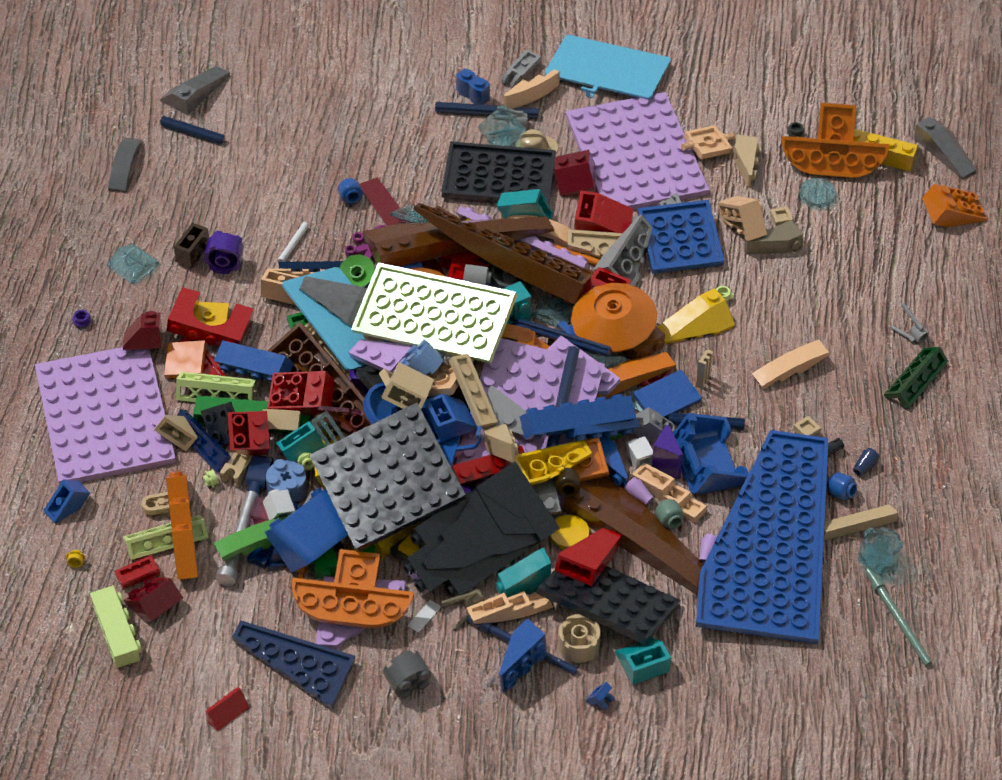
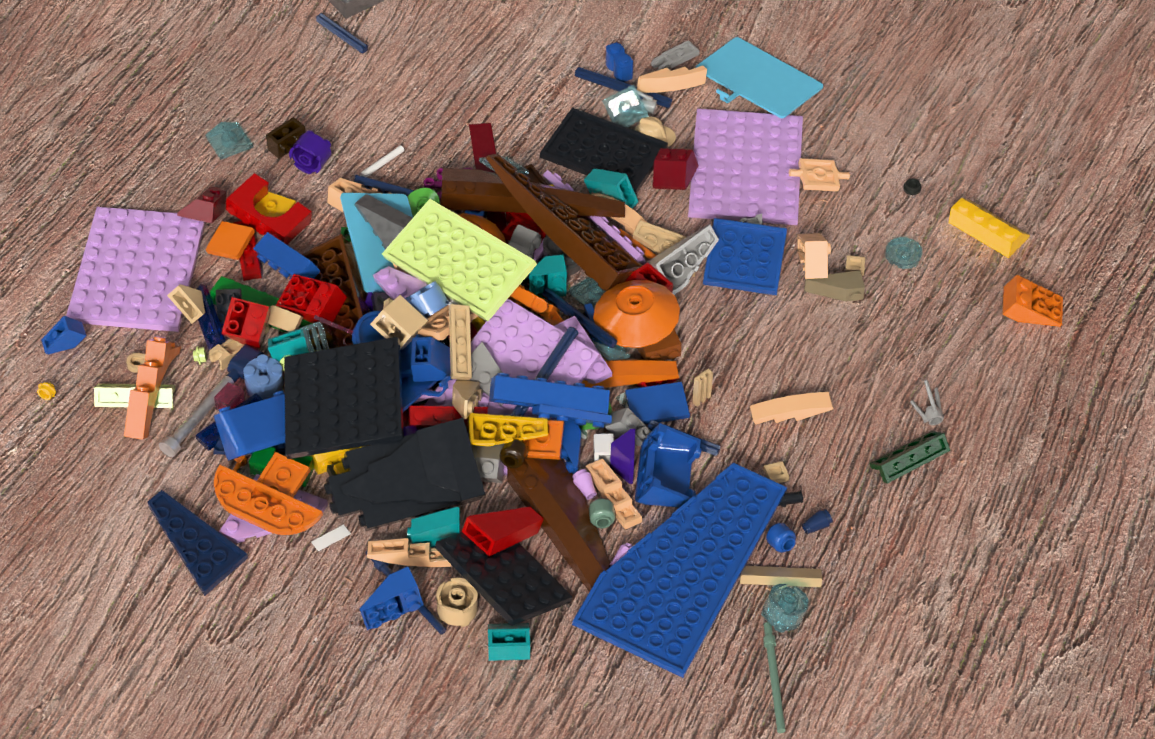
camera: 20 degrees right, 0 degrees up
dark purple plate [72,310,91,327] -> none
yellowish green brick [90,585,142,668] -> none
dark grey slope [108,138,142,193] -> none
red plate [114,555,160,589] -> none
dark red slope [123,576,183,622] -> none
yellowish green fence [176,372,256,402] -> none
red slope [206,687,249,731] -> none
bright green slope [214,515,289,561] -> none
white brick [263,489,295,520] -> none
blue head [338,178,363,205] -> none
dark grey brick [383,651,431,699] -> none
dark tan plant [441,589,484,630] -> none
yellow tile [549,515,589,550] -> none
red slope [574,190,634,233] -> none
blue tile [585,682,614,710] -> none
yellow wedge [657,288,735,344] -> none
yellowish green plate [716,286,734,302] -> none
tan slope [734,135,761,188] -> none
orange plate [782,102,890,177] -> none
flat silver wedge [914,117,976,180] -> none

